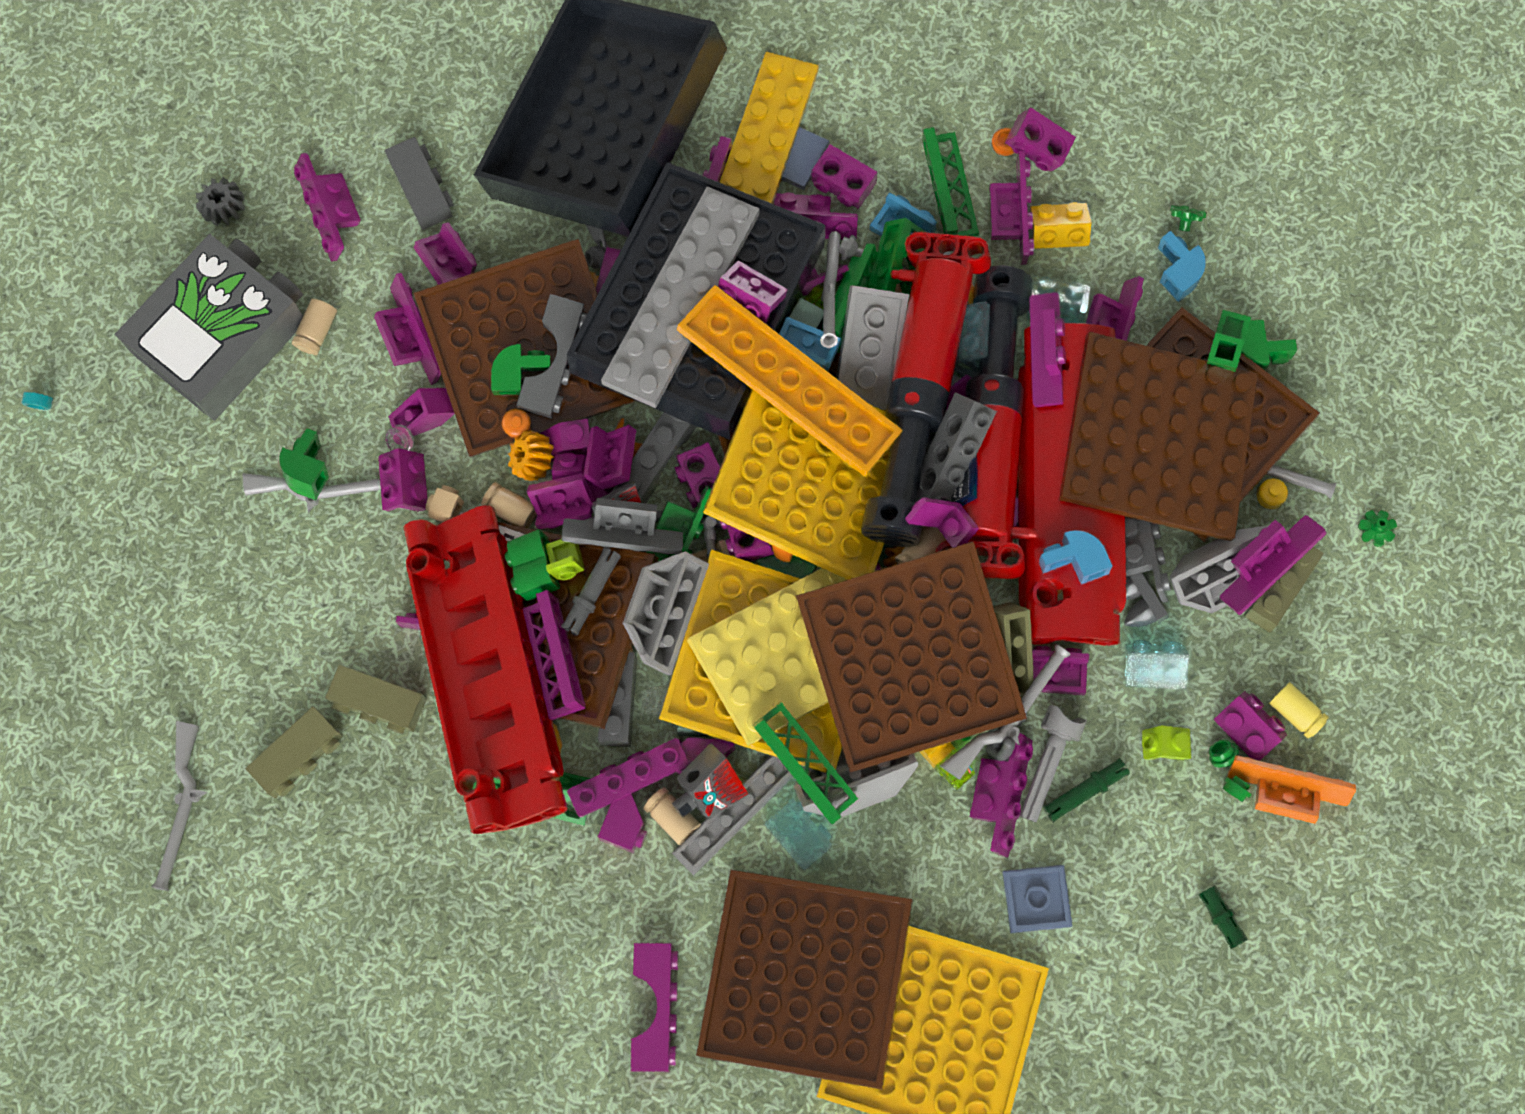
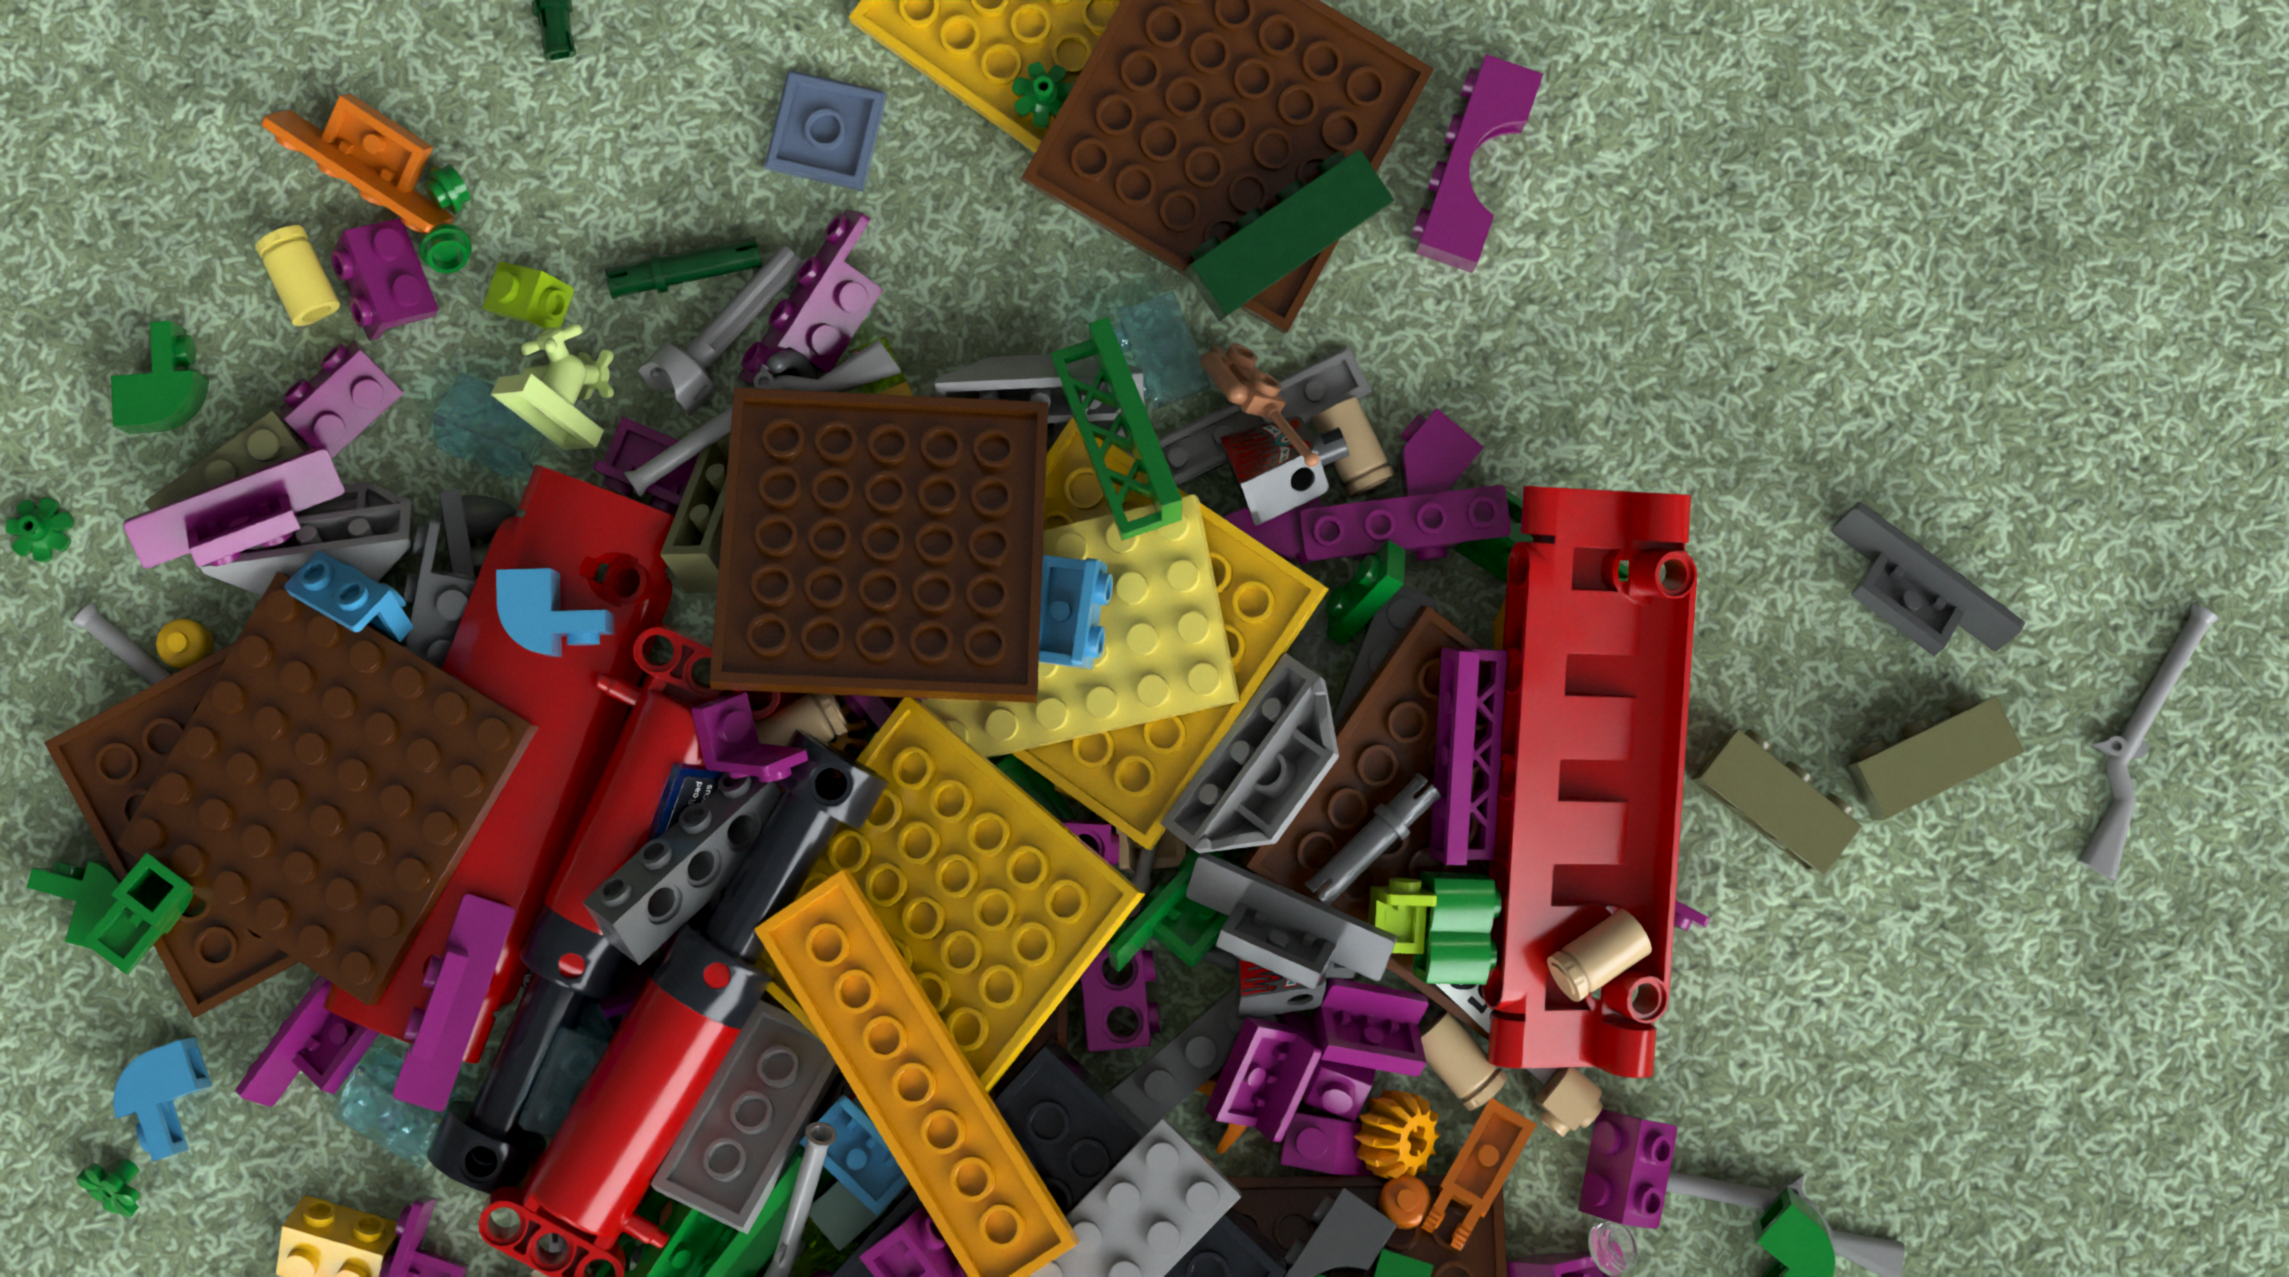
camera: 170 degrees left, 10 degrees up
none -> green brick [111,321,209,434]
none -> magenta bracket [280,340,404,459]
none -> dark azure bracket [284,550,414,642]
none -> yellowish green piece [491,324,614,450]
none -> green plant [1012,62,1074,129]
none -> dark azure bracket [1039,555,1113,670]
none -> dark green brick [1185,149,1394,321]
none -> nougat piece [1200,343,1319,467]
none -> green plate [1325,540,1405,645]
none -> orange hinge [1421,1098,1537,1251]
none -> tan piece [1547,909,1652,1002]
none -> dark grey bracket [1832,502,2025,656]

